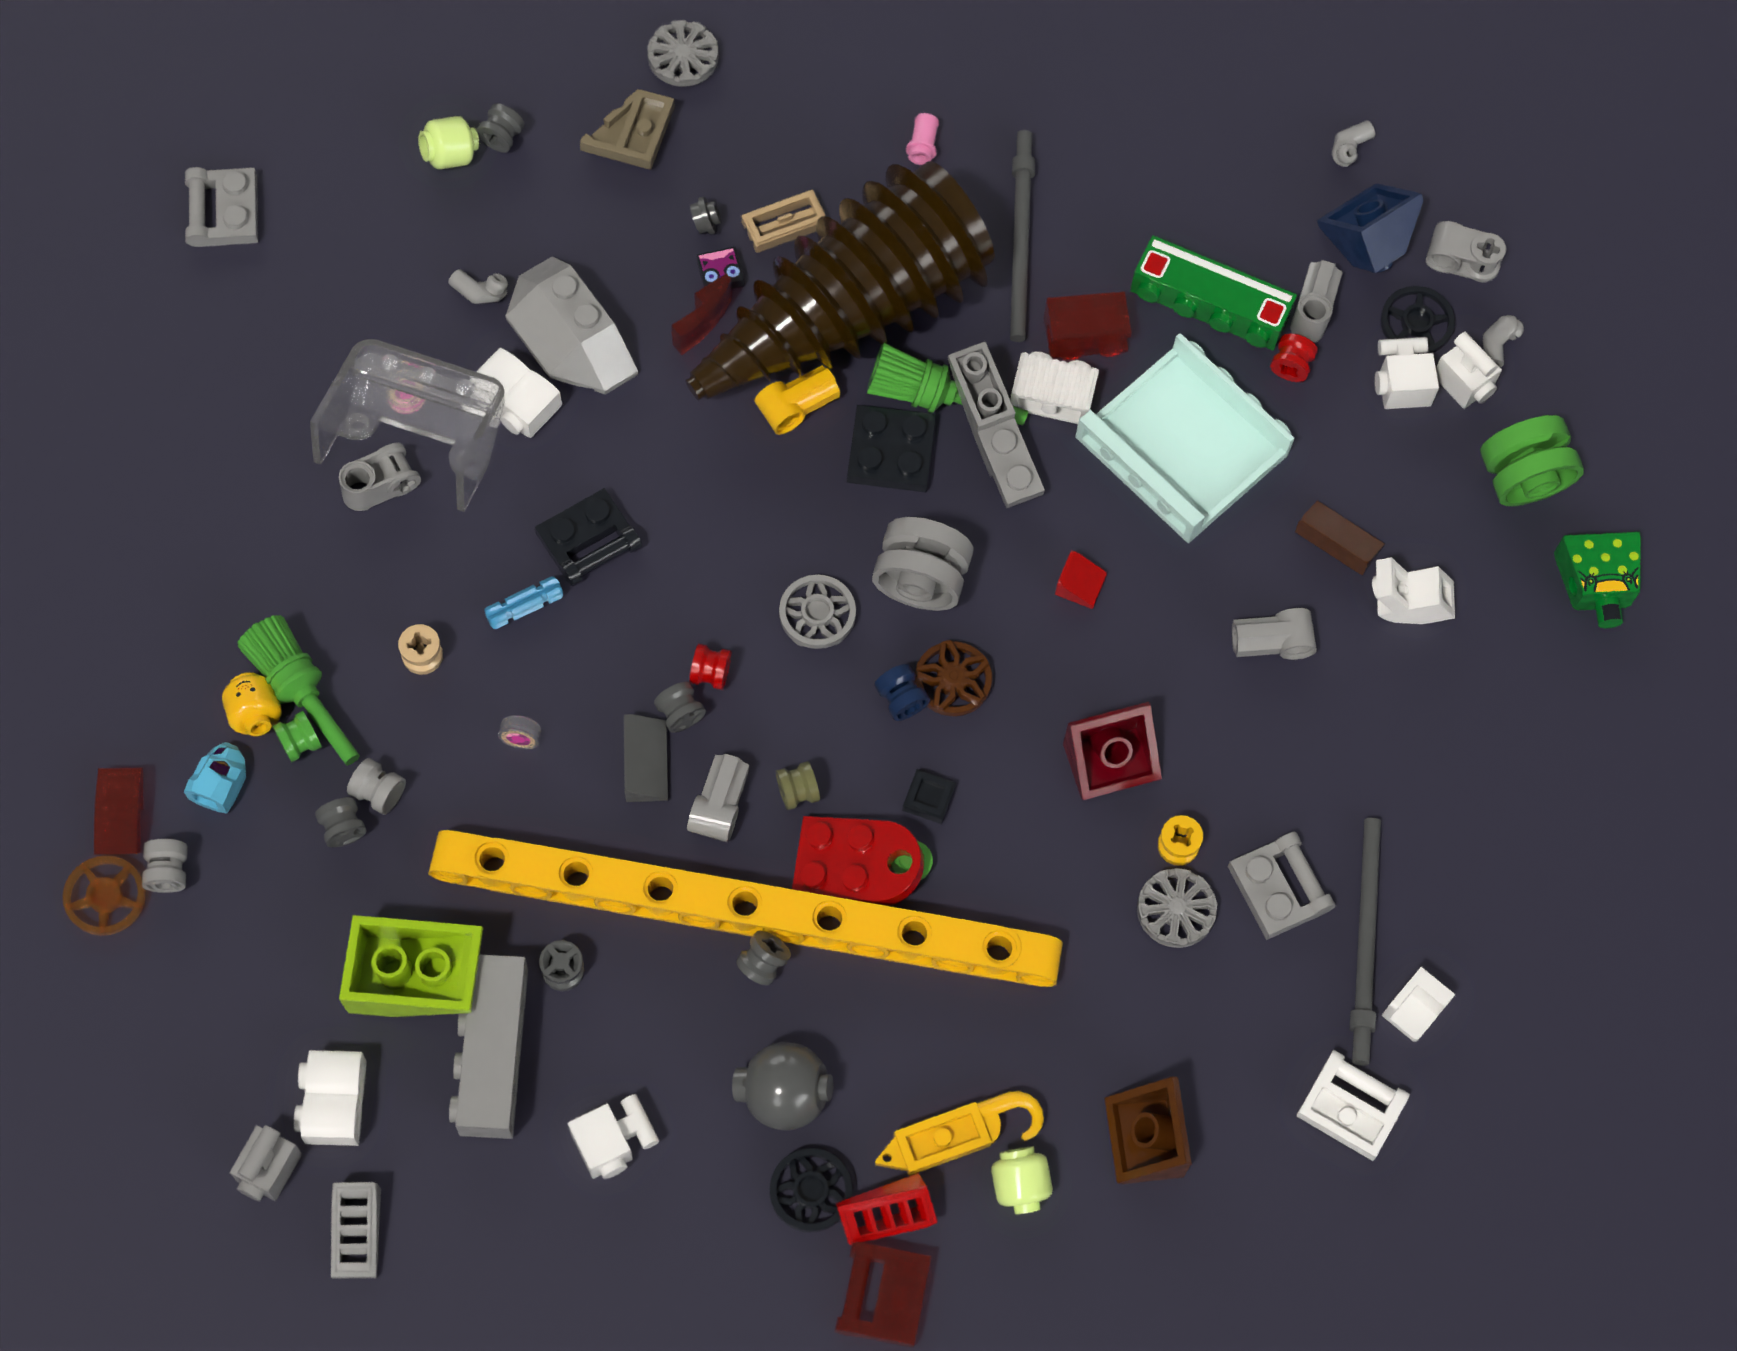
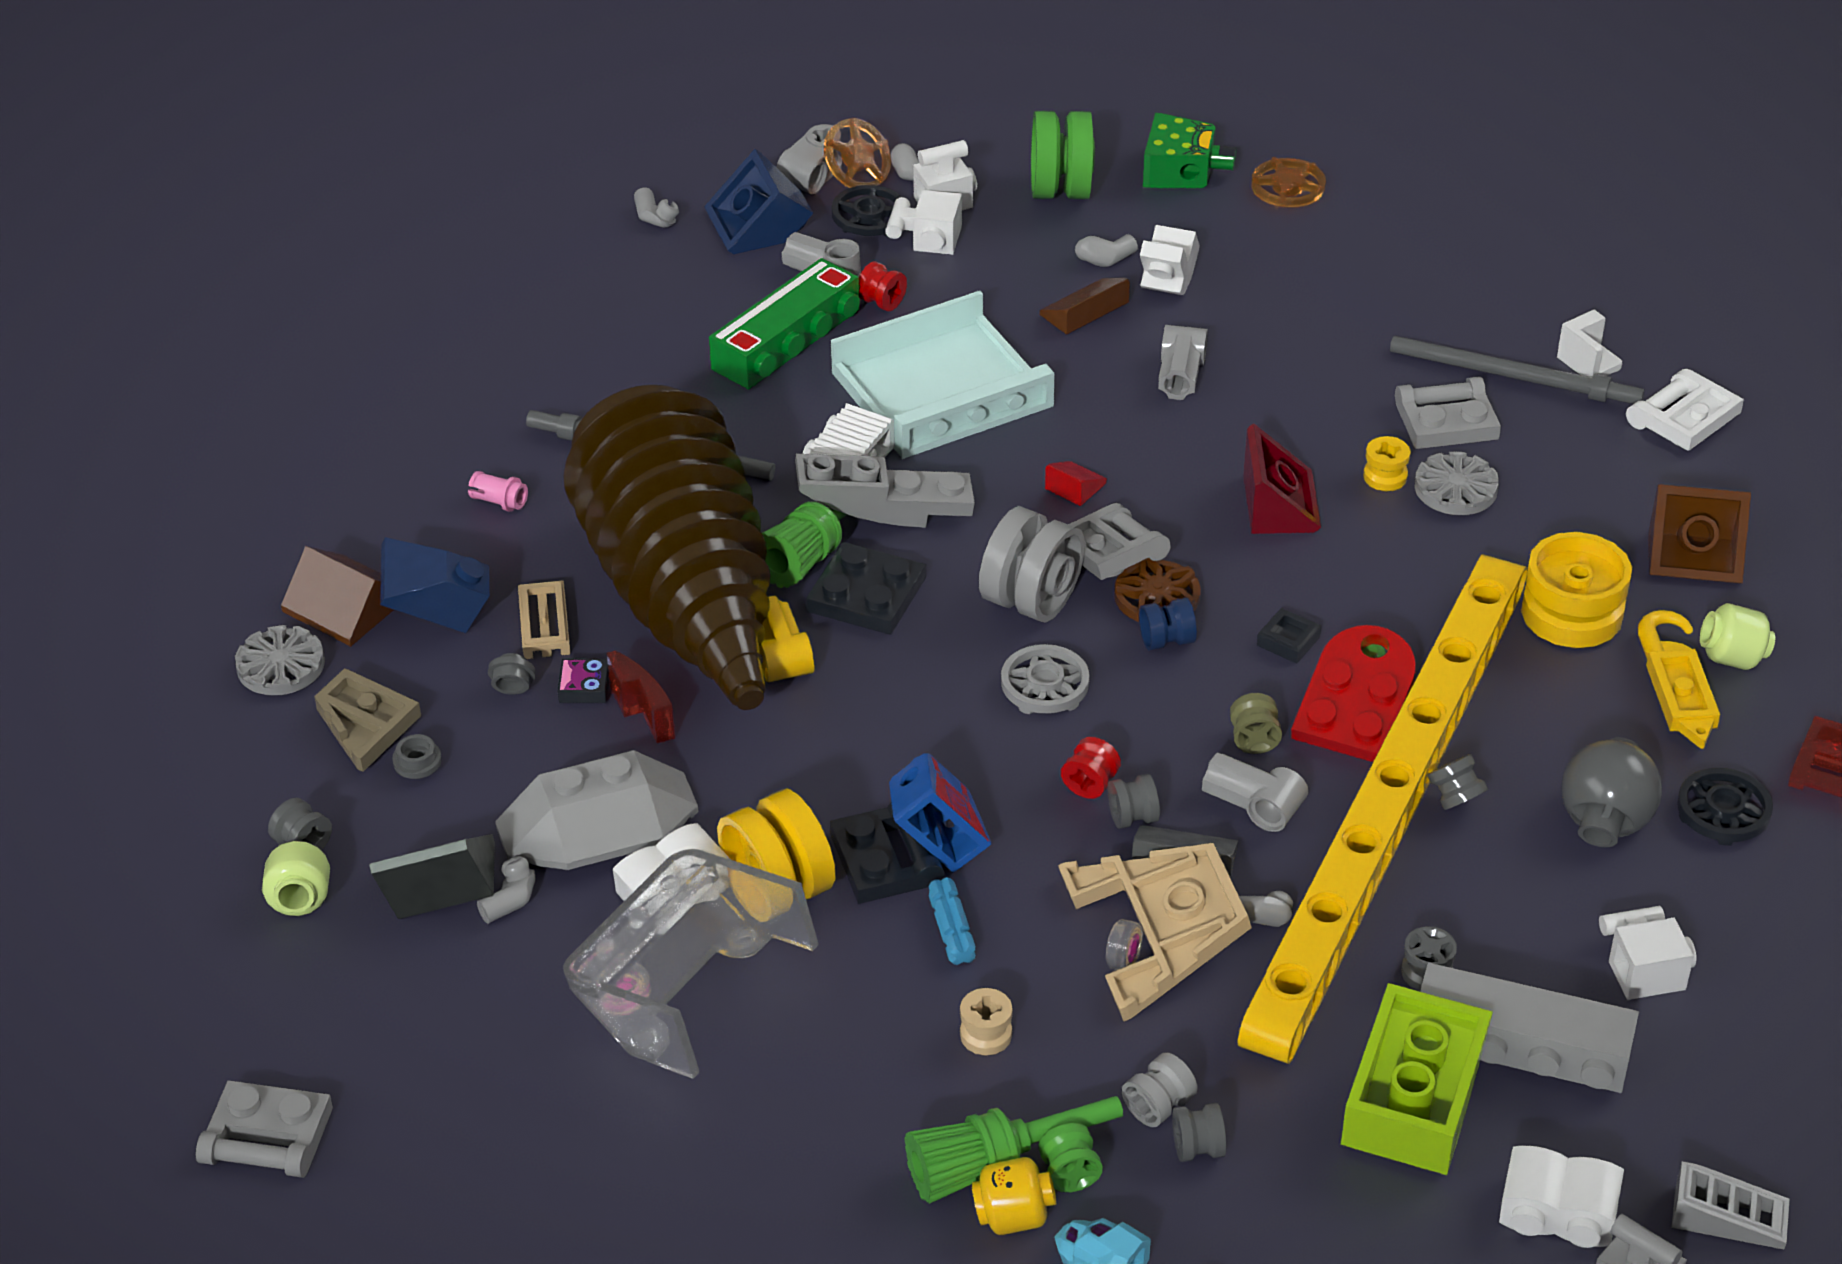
camera: 70 degrees left, 25 degrees down
light grey piece [338,443,421,511] -> none
red slope [836,1173,938,1245] -> none
clear red brick [1044,291,1131,360] -> none
none -> slope [281,546,394,647]
none -> pearl dark grey slope [369,834,495,919]
none -> dark blue slope [380,537,490,633]
none -> dark grey plate [392,734,442,779]
none -> yellow wheel [717,788,835,918]
none -> clear orange wheel [824,118,891,188]
none -> blue torso [889,753,992,873]
none -> tan wing [1058,843,1252,1021]
none -> light grey plate [1068,503,1171,580]
none -> light grey arm [1075,234,1138,267]
none -> light grey arm [1239,891,1293,927]
none -> clear orange wheel [1251,157,1326,207]
none -> yellow wheel [1521,532,1632,648]

